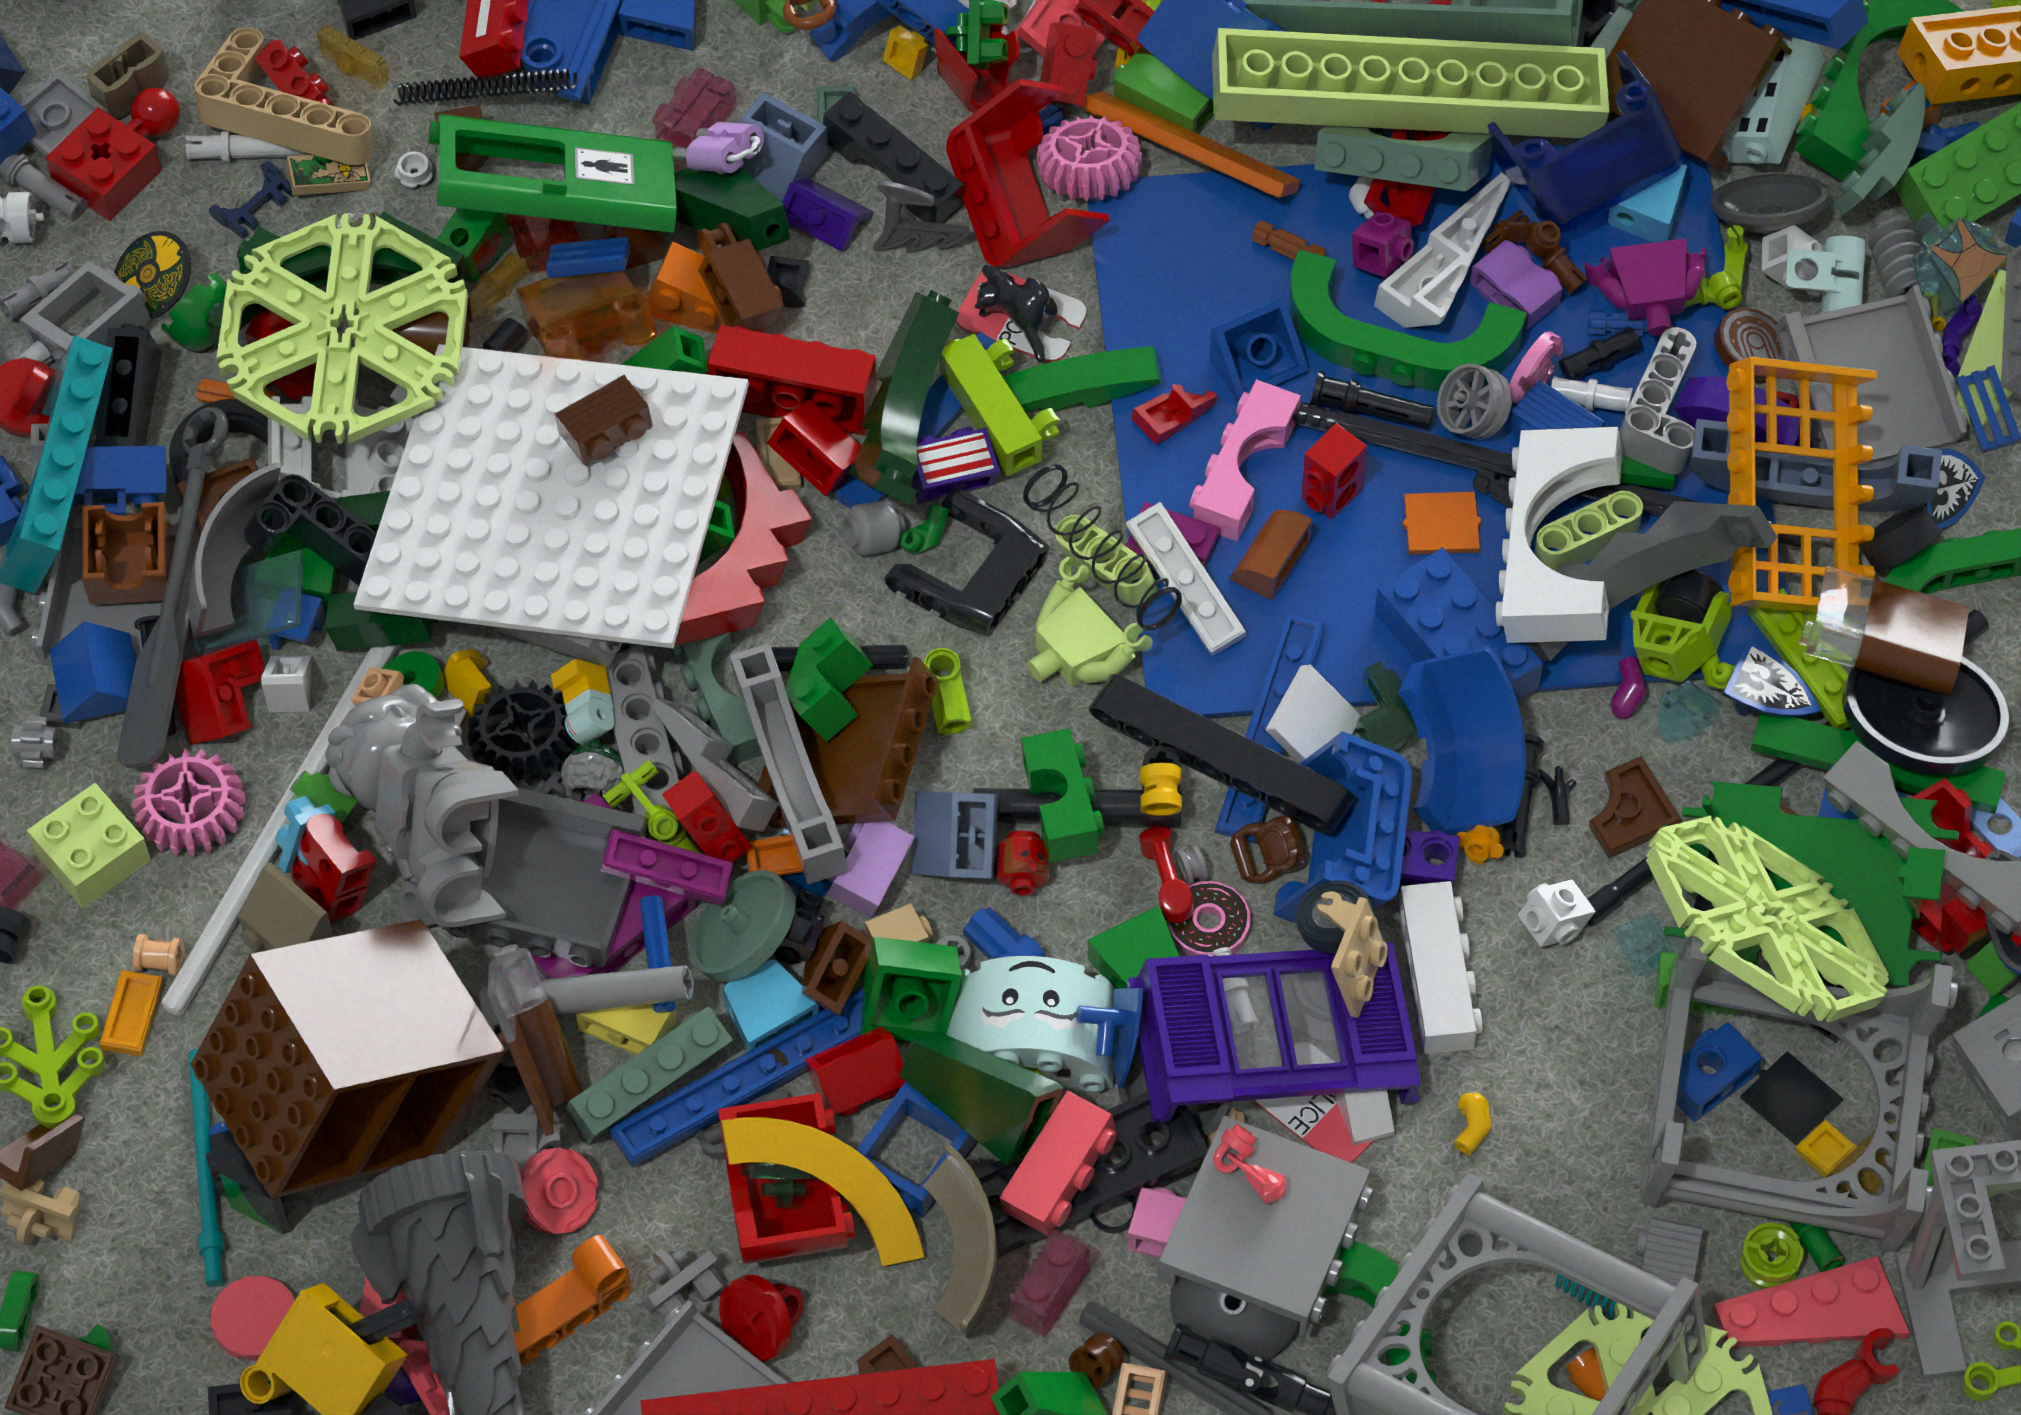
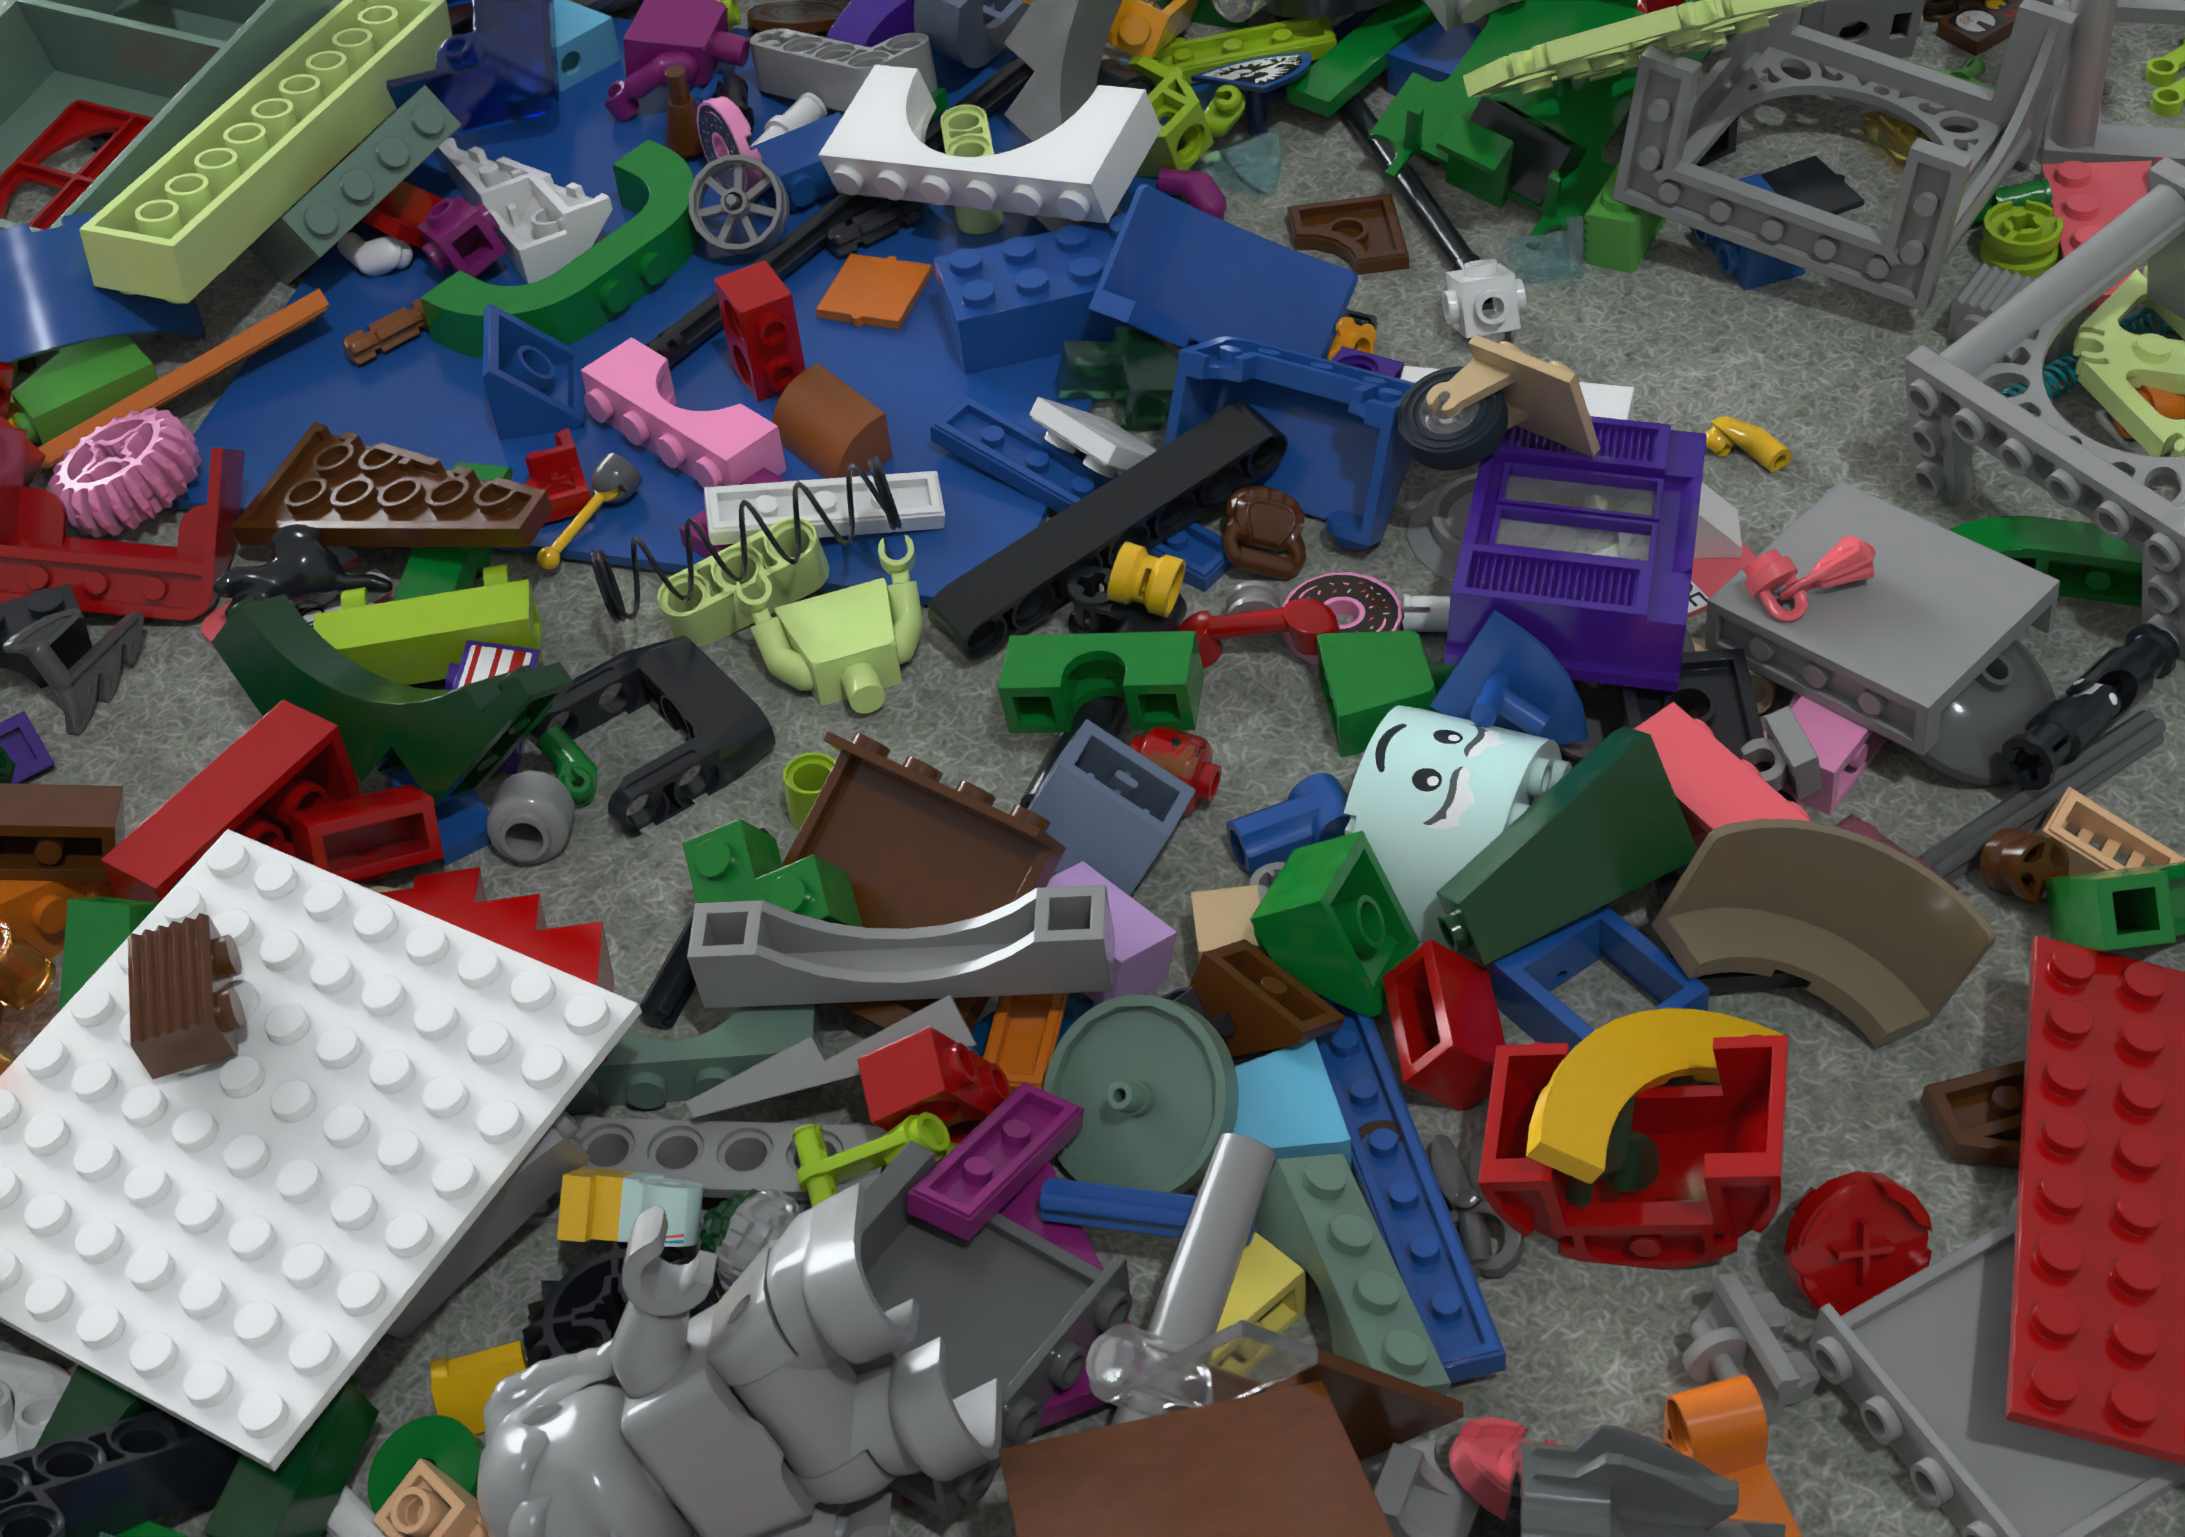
camera: 65 degrees left, 15 degrees down
black pin [1310,370,1434,431] -> none
medium lavender brick [1470,240,1563,330] -> none
reddish brown pin [1481,210,1588,295] -> none
yellow tile [1795,1120,1857,1178] -> none
none -> reddish brown wing [231,422,554,549]
none -> hinge [537,453,642,570]
none -> reddish brown cone [664,66,704,159]
none -> light grey tile [1741,706,1823,800]

